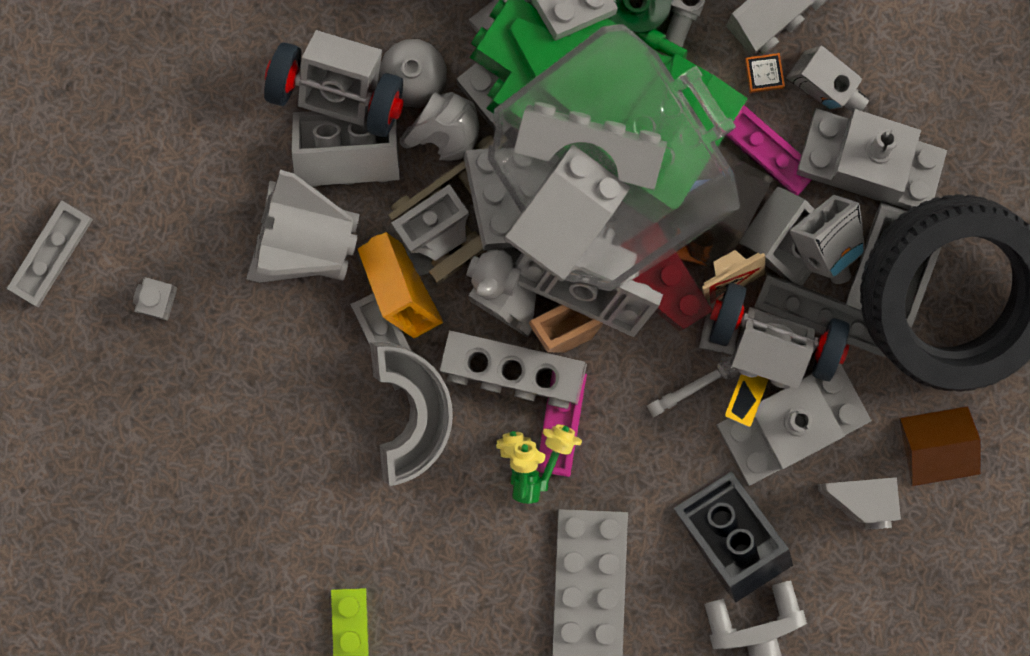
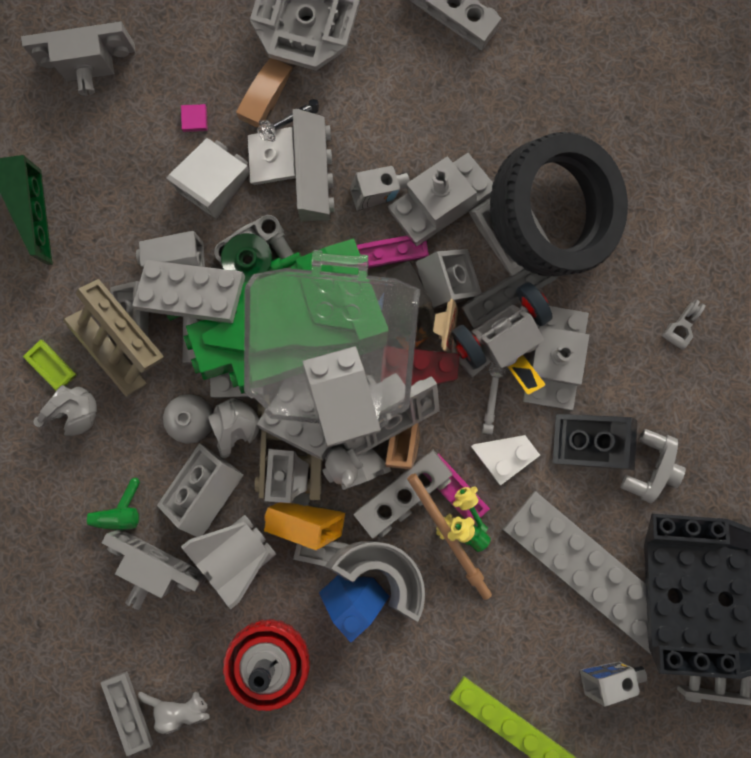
camera: 50 degrees left, 0 degrees up
light grey brick [133,277,177,321] -> none
brick [264,30,403,137] -> none
light grey arch [514,102,667,190] -> none
tile [745,53,785,93] -> none
light grey torso [789,195,865,284] -> none
light grey slope [818,477,901,529] -> none
reddish brown slope [899,406,981,486] -> none
none -> green piece [87,478,140,530]
none -> light grey brick [102,530,207,610]
none -> light grey animal [138,692,210,734]
none -> red wheel [223,619,310,711]
none -> blue slope [319,575,390,643]
none -> medium nougat bar [407,473,492,600]
none -> white wing [471,435,540,485]
none -> light grey piece [662,299,706,350]

